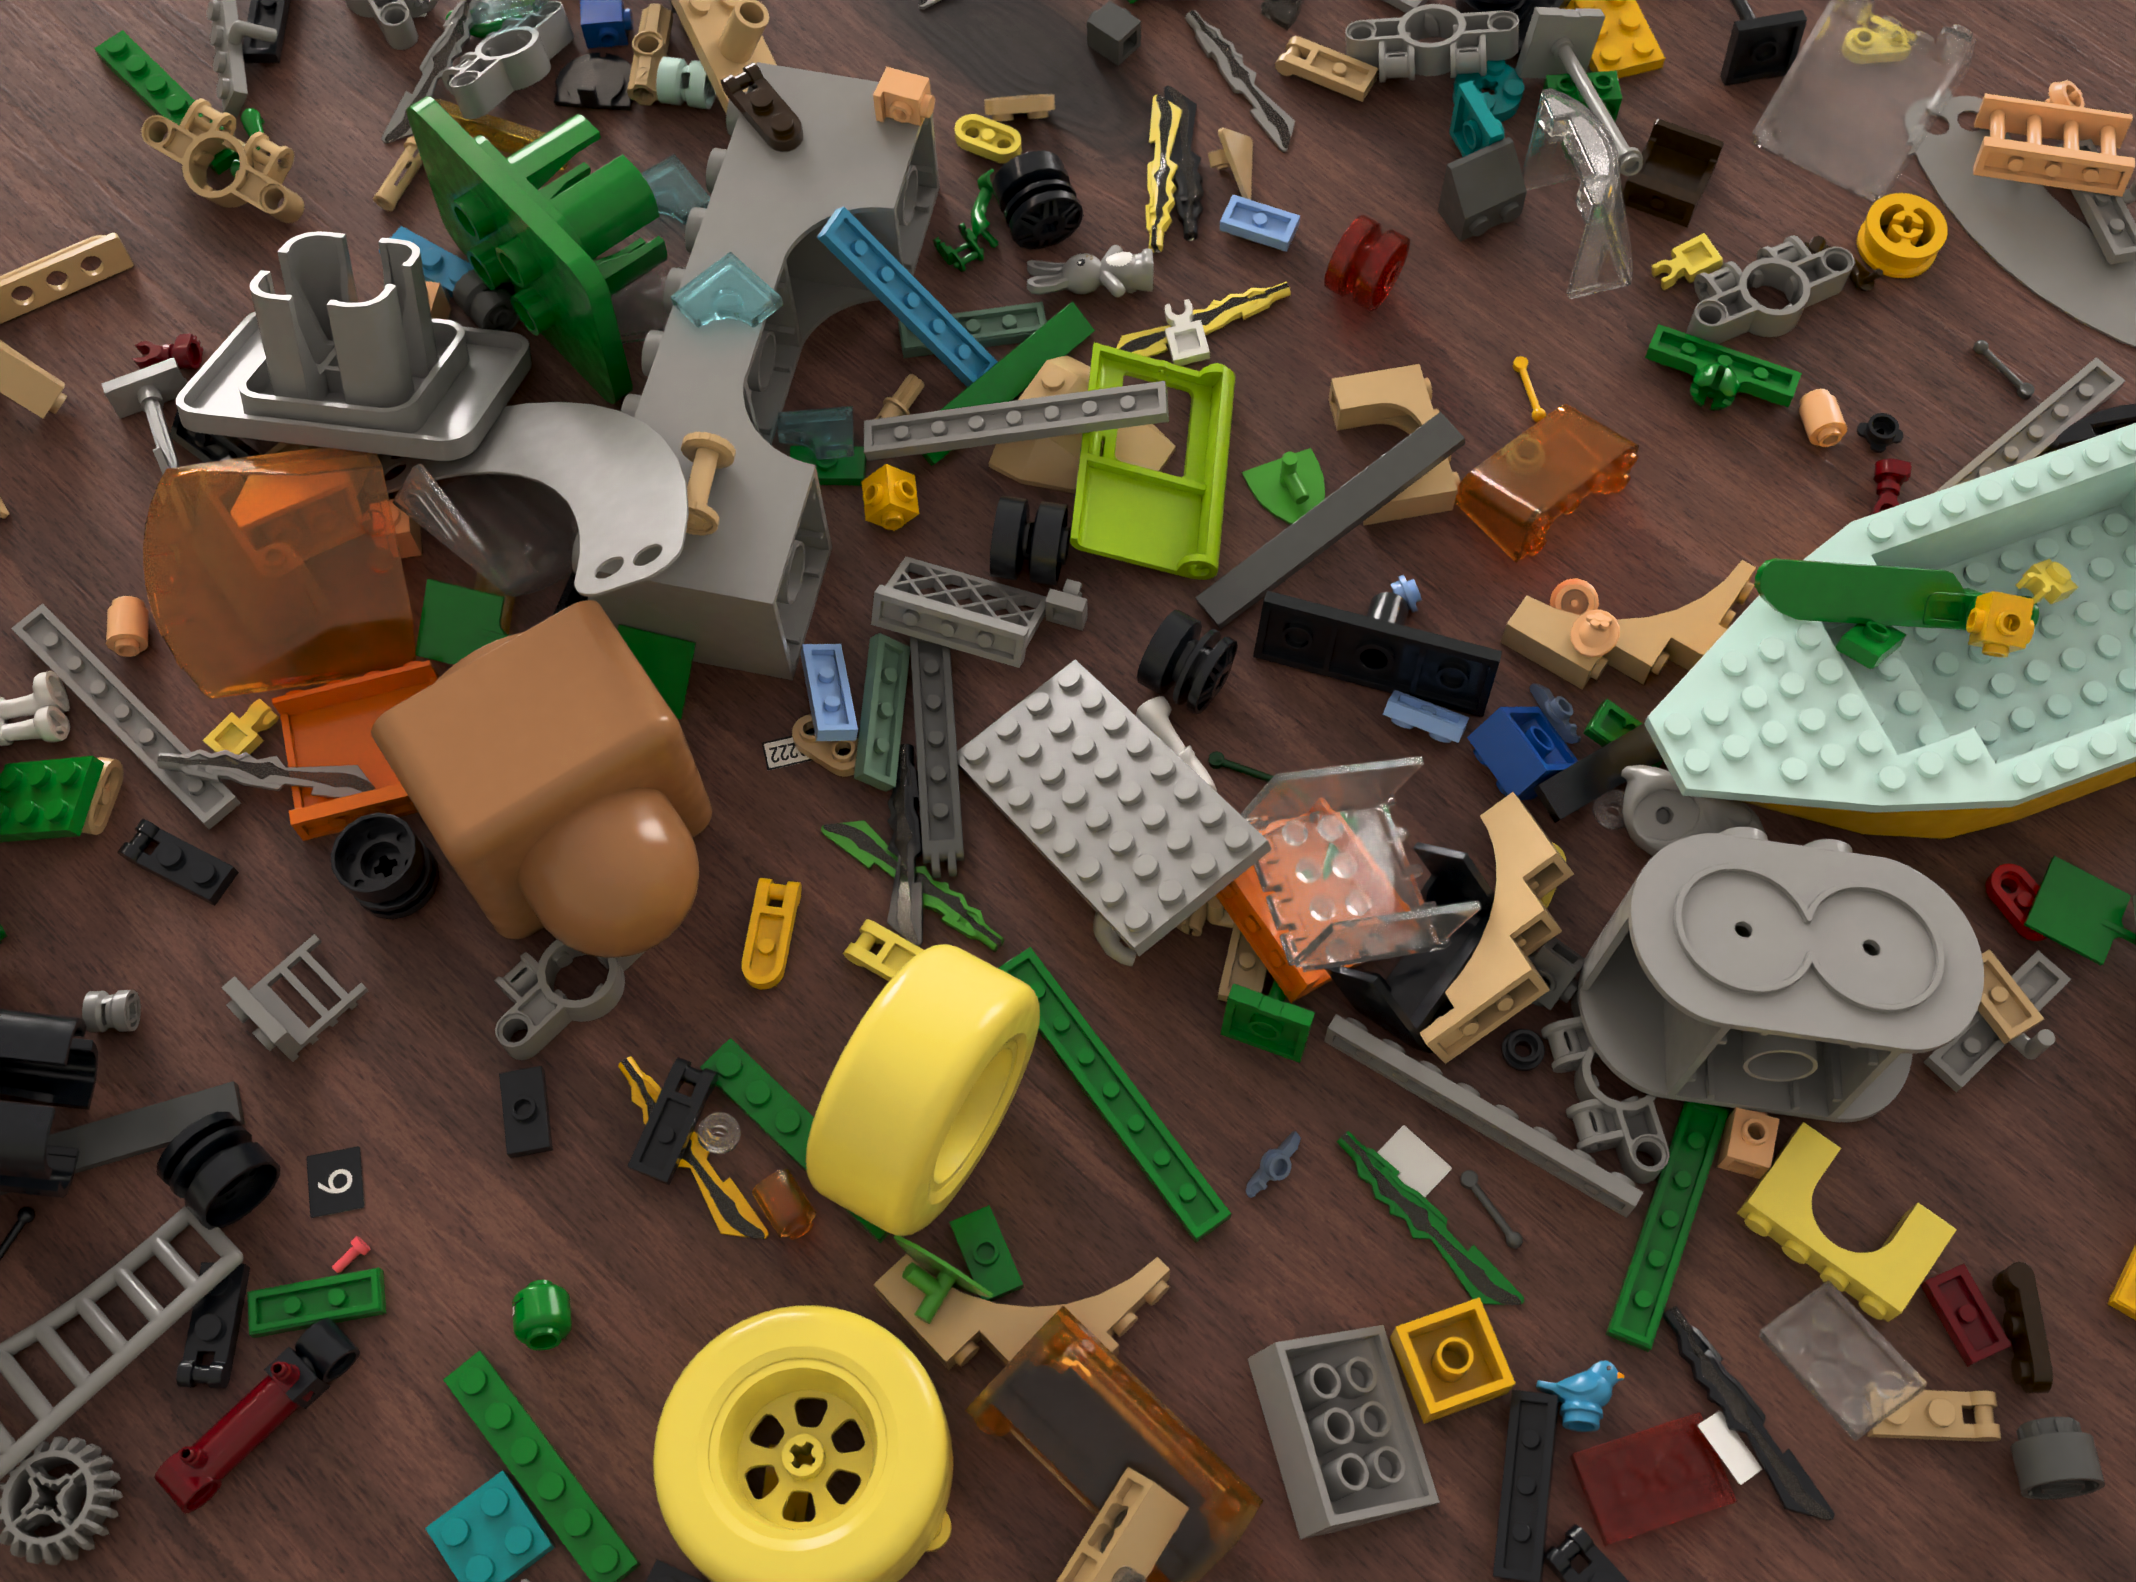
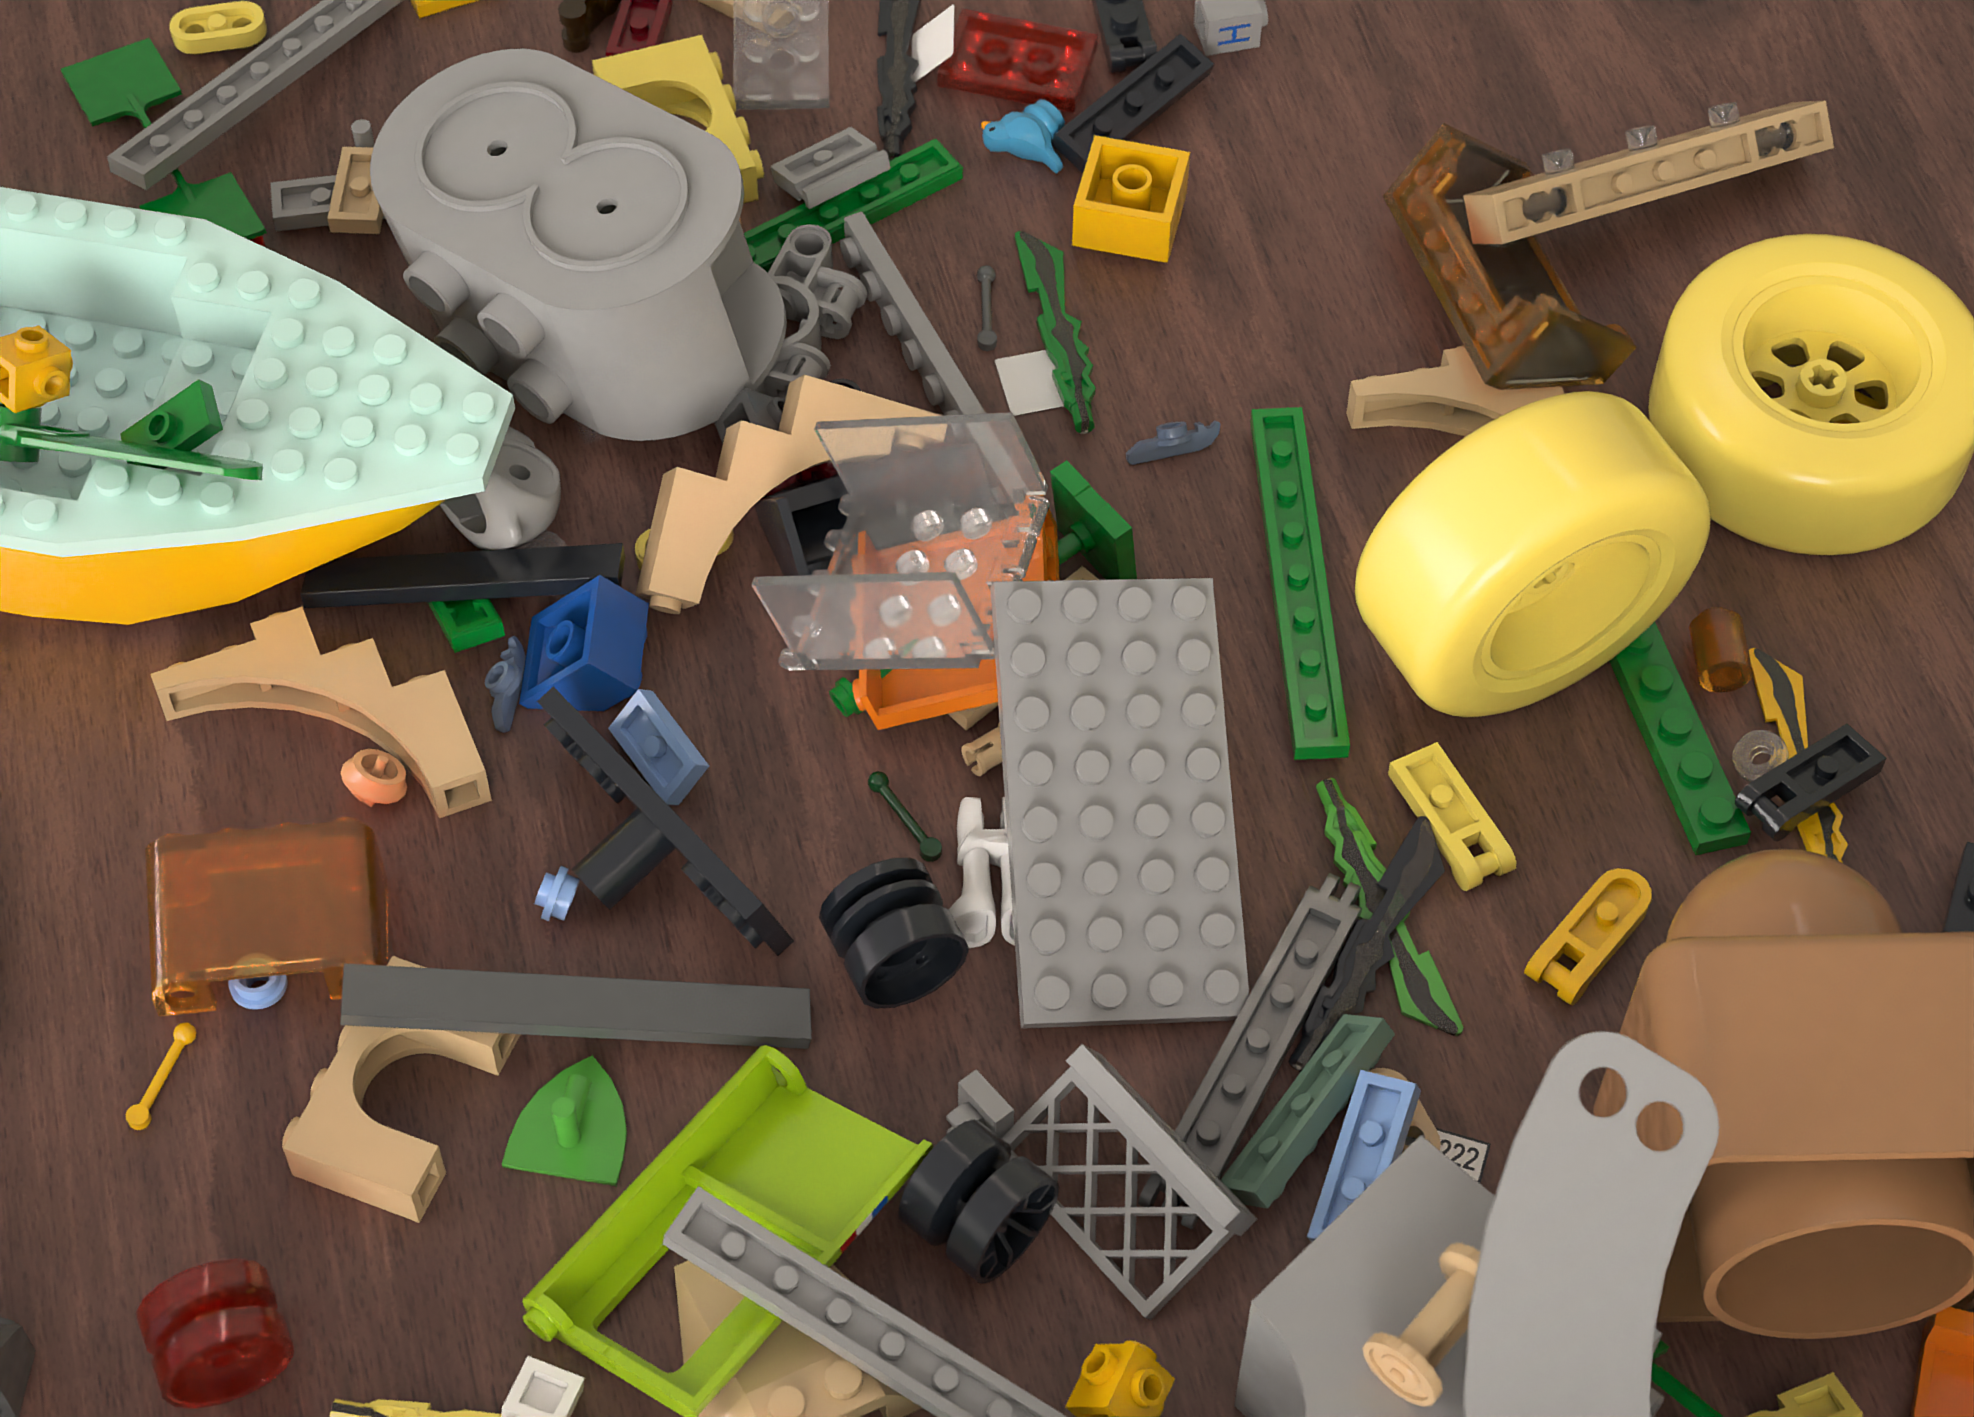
camera: 150 degrees left, 10 degrees down
light grey slope [1248,1325,1440,1540] -> none
light nougat hat [1571,610,1620,658] -> none
none -> light grey plate [770,127,891,209]

